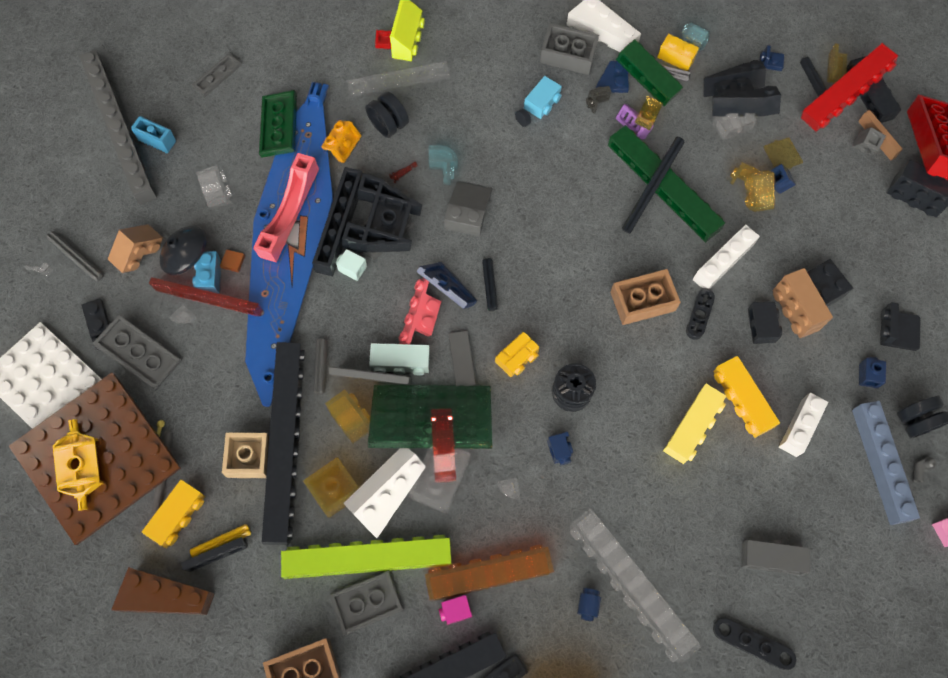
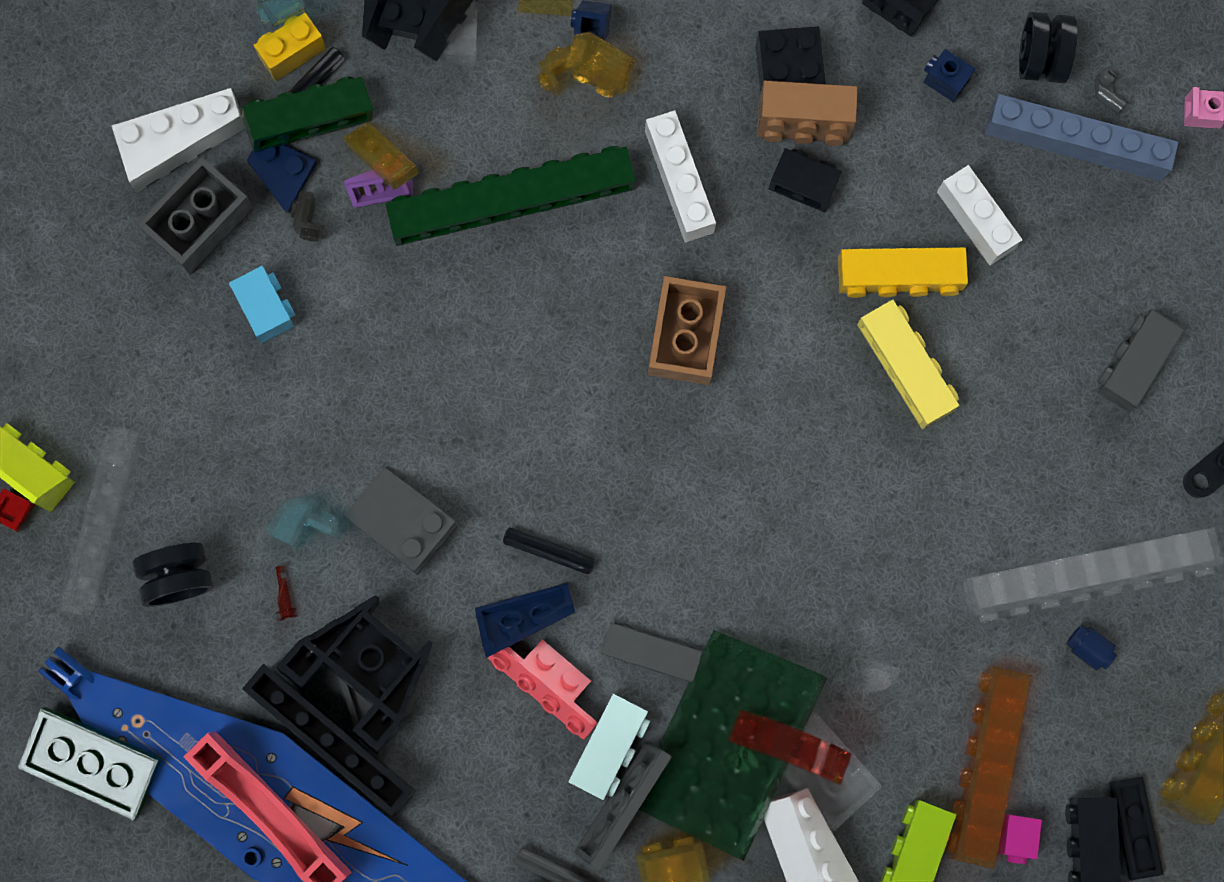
camera: 65 degrees left, 10 degrees up
light orange bracket [321,120,361,163] -> none
light aqua brick [336,249,367,281] -> none
yellow brick [495,332,539,377] -> none
black tile [515,109,531,127] -> none
dark blue brick [547,432,573,465] -> none
black wheel [552,363,596,412] -> none
black axle [622,137,685,234] -> none
black beam [686,289,715,340] -> none

